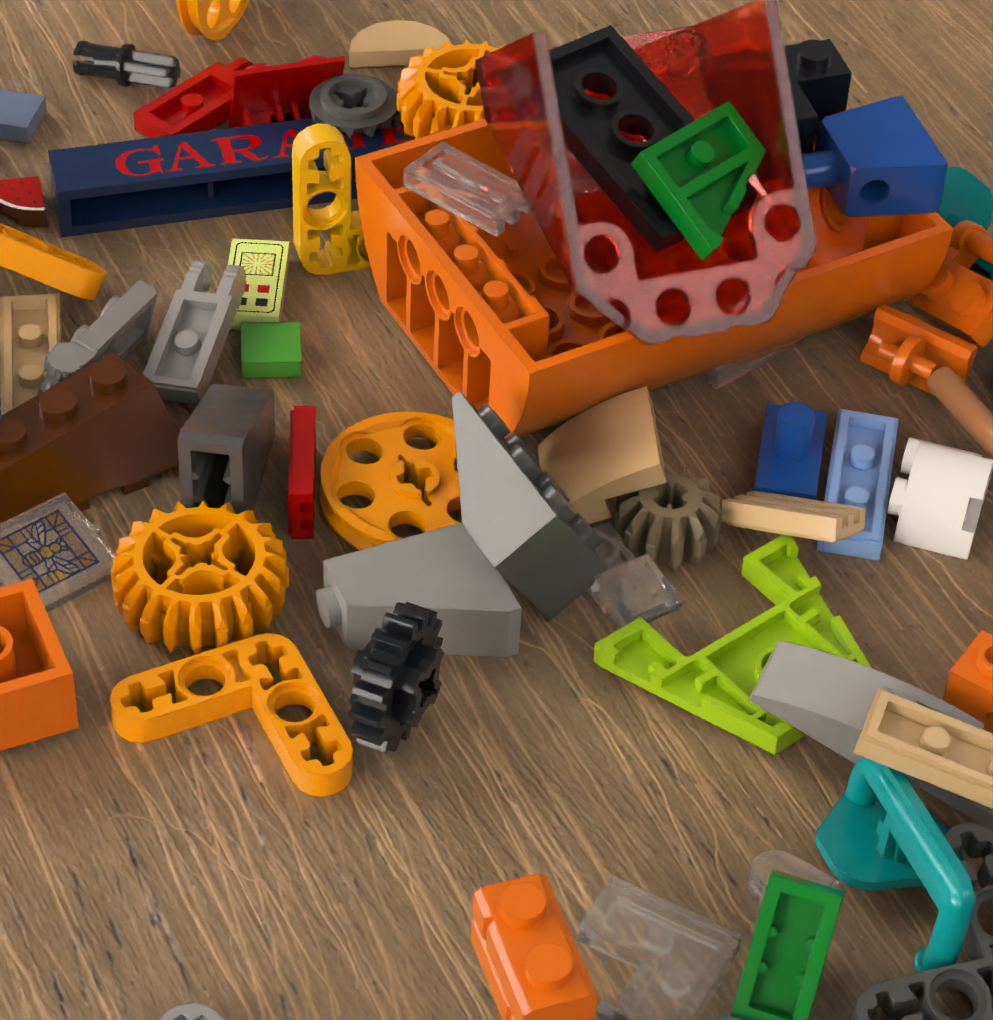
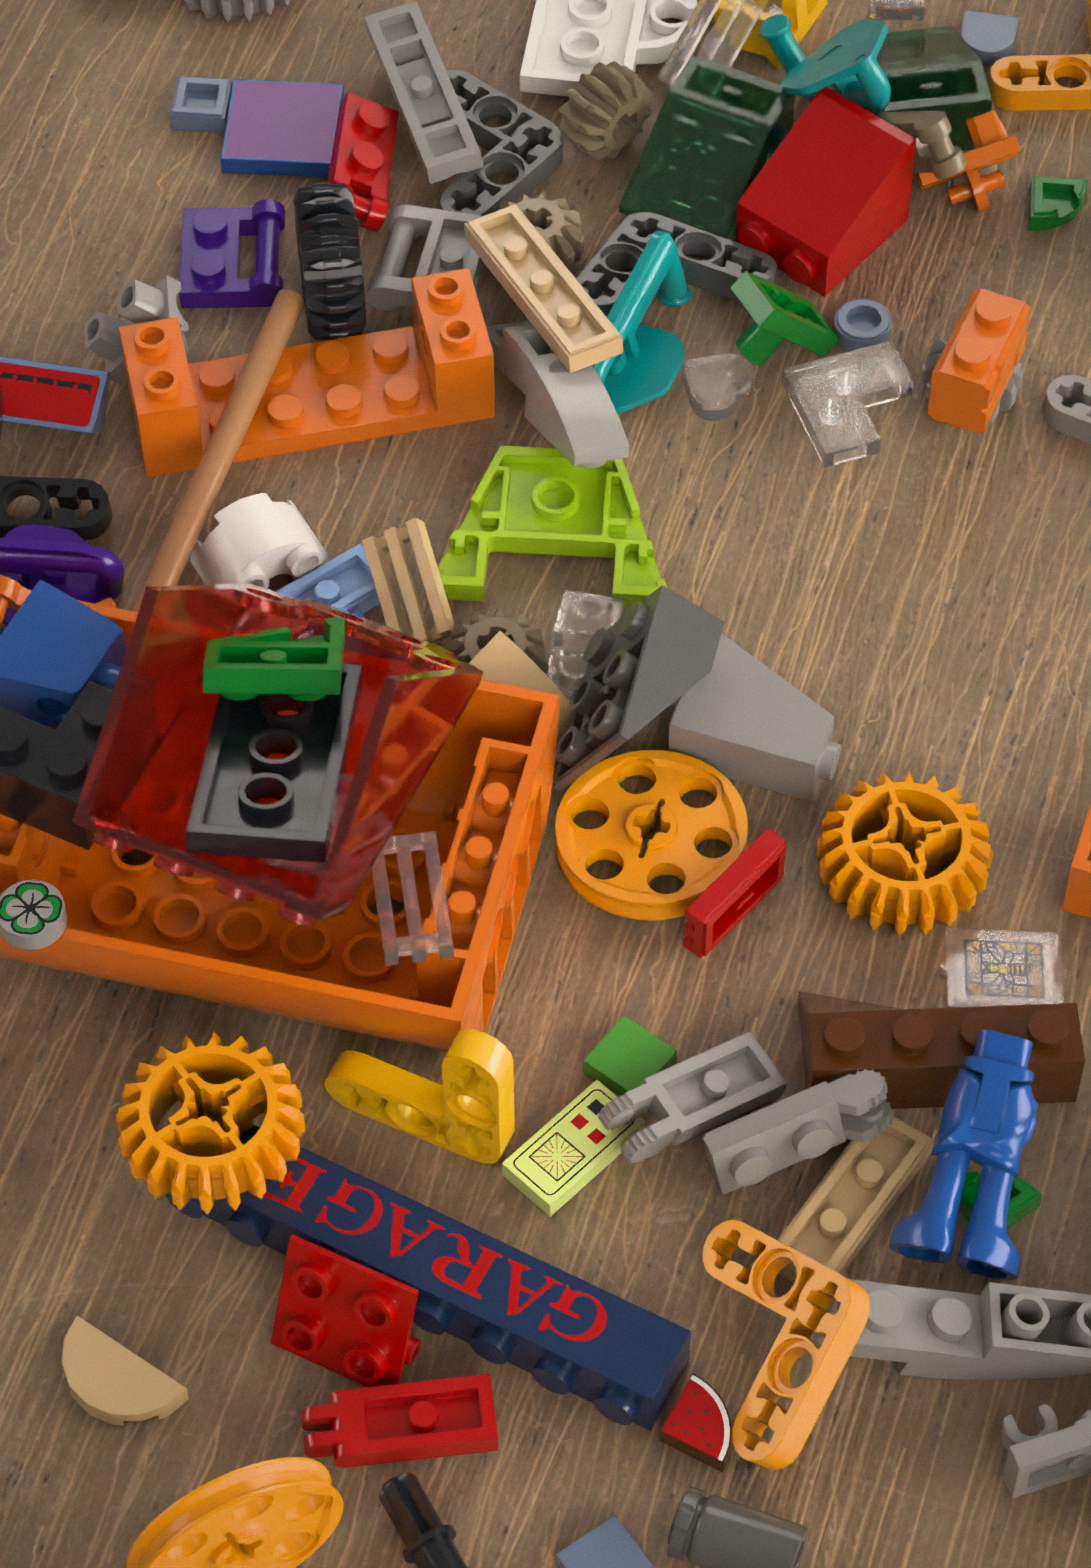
camera: 135 degrees left, 10 degrees up
light orange beam [110,633,353,797] -> none
dark grey slope [177,383,275,514] -> none
dark grey gear [309,74,398,139] -> none
black gear [348,602,444,754] -> none

